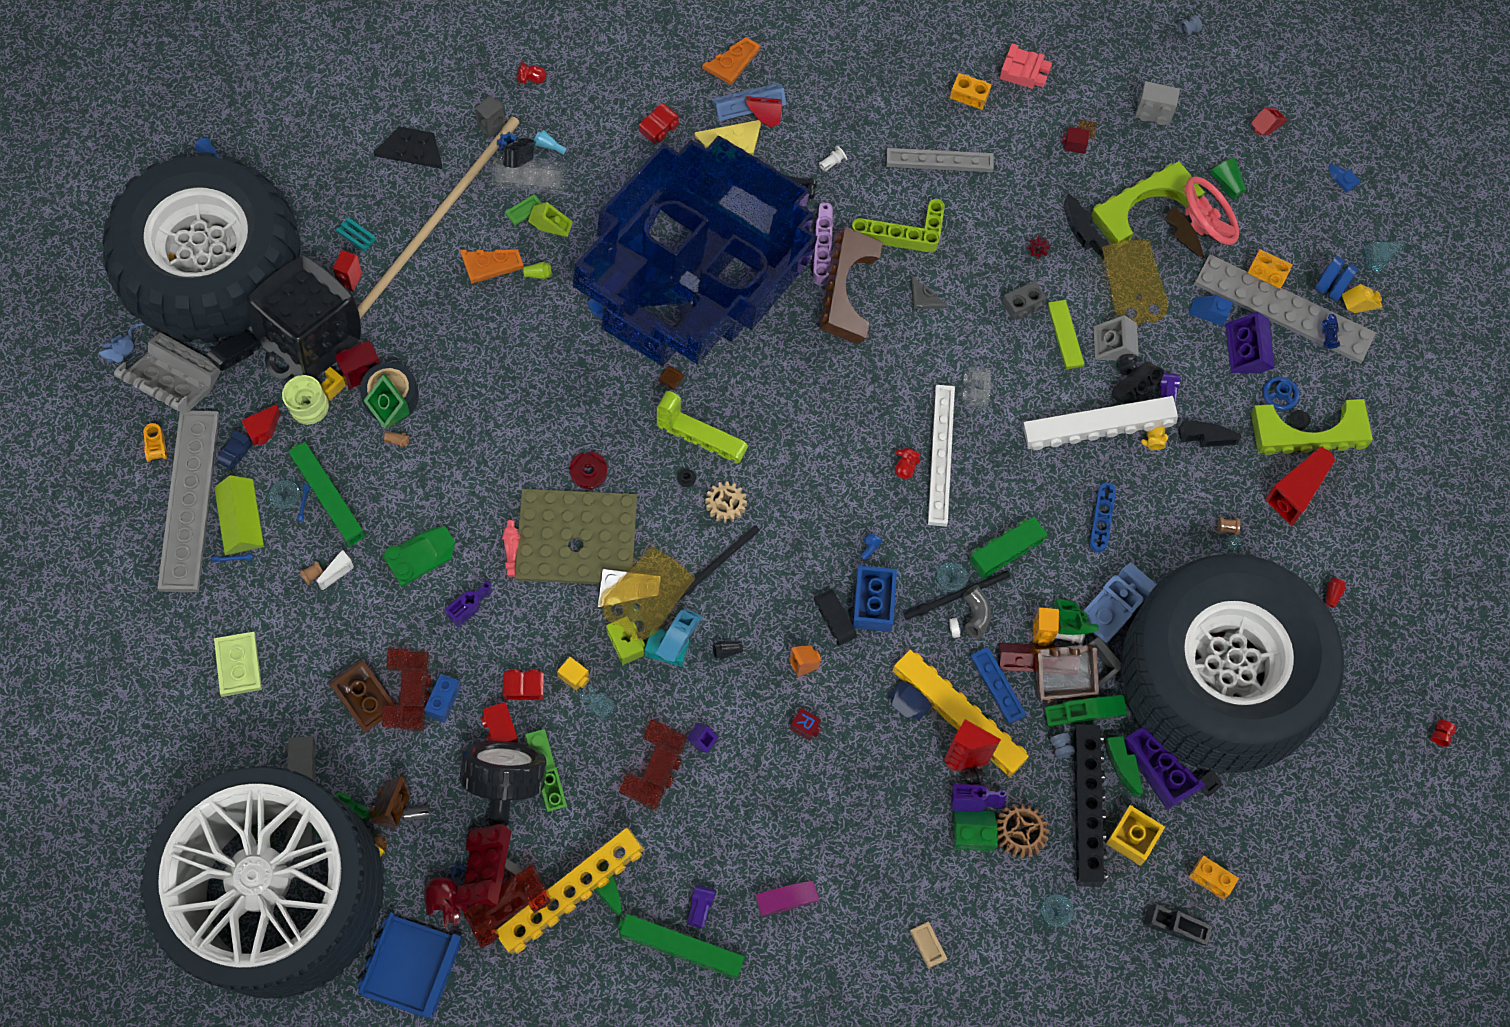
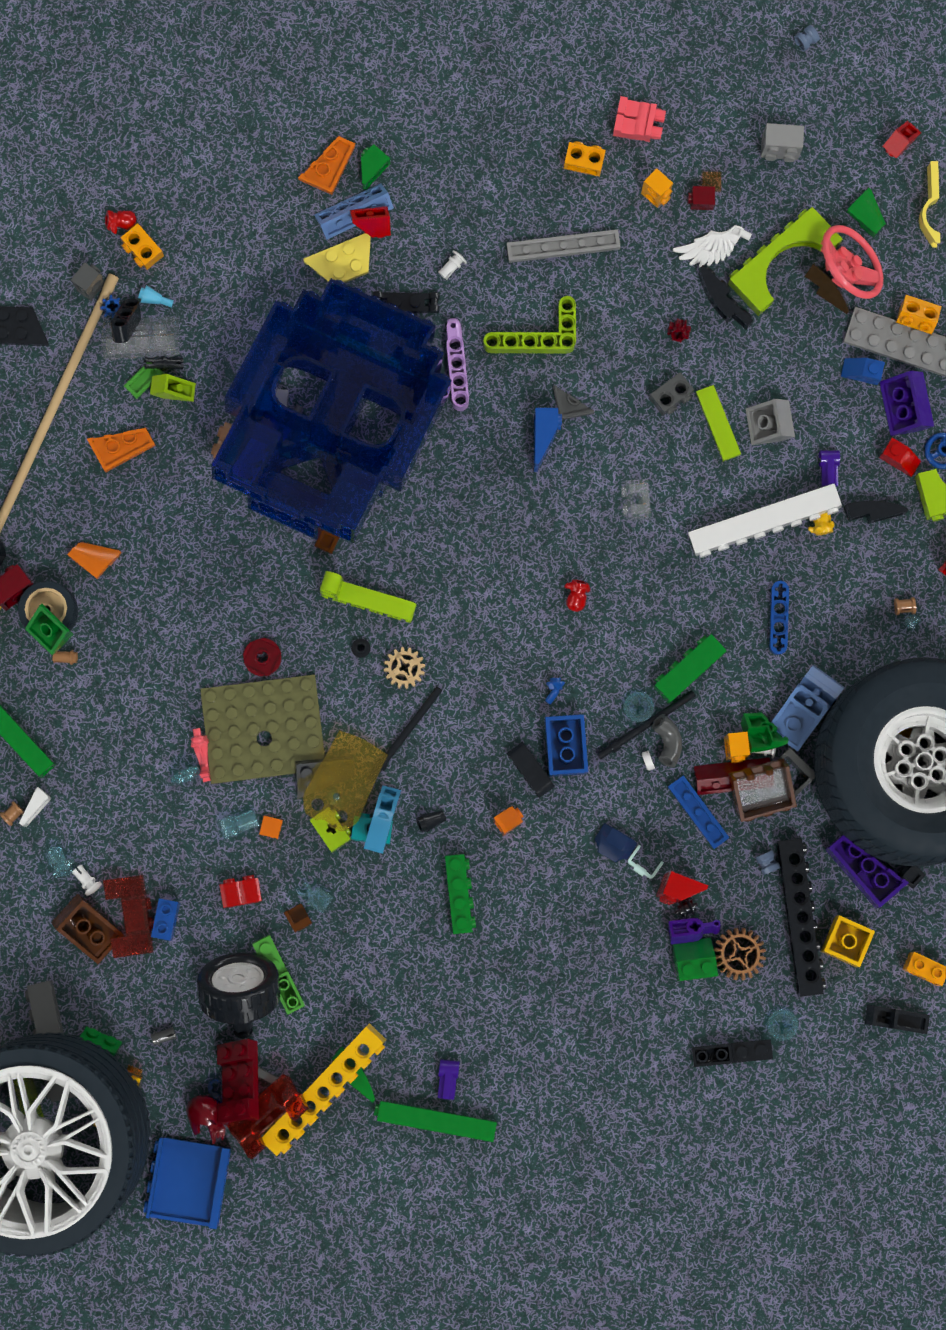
camera: 10 degrees left, 15 degrees up
reddish brown slope [369,776,411,831] -> none
green slope [382,525,456,588] -> none
dark purple piece [444,581,492,628] -> none
red brick [481,702,518,743] -> none
lime cone [523,261,551,280] -> none
yellow brick [557,657,589,691] -> none
clear red bracket [619,719,688,811] -> none
red brick [639,103,679,144] -> none
dark purple plate [686,723,719,753] -> none
magenta slope [755,881,820,918] -> none
dark red brick [790,708,822,741] -> none
arch [819,227,883,344] -> none
yellow brick [893,650,1029,778] -> none
tan tile [910,921,947,969] -> none
white plate [928,385,955,527] -> none
green slope [1045,696,1127,728] -> none
clear yellow piece [1102,240,1169,325] -> none
green slope [1104,736,1143,798] -> none
black beam [1112,362,1164,404] -> none
black wheel [1119,354,1138,375] -> none
none -> clear light blue animal [45,846,75,878]
none -> orange slope [67,542,122,579]
none -> white pin [72,865,102,896]
none -> light orange brick [120,223,164,270]
none -> black pin [144,356,184,371]
none -> clear light blue gear [170,766,200,785]
none -> clear light blue piece [217,810,259,840]
none -> orange tile [259,816,283,839]
none -> reddish brown panel [284,904,313,933]
none -> green slope [361,144,391,190]
none -> green brick [445,854,476,935]
none -> blue slope [534,408,562,472]
none -> light aqua piece [628,845,664,879]
none -> light orange brick [641,168,673,208]
none -> white animal [673,225,752,267]
none -> black slope [692,1039,773,1067]
none -> red slope [879,438,921,477]
none -> light yellow piece [919,161,940,248]

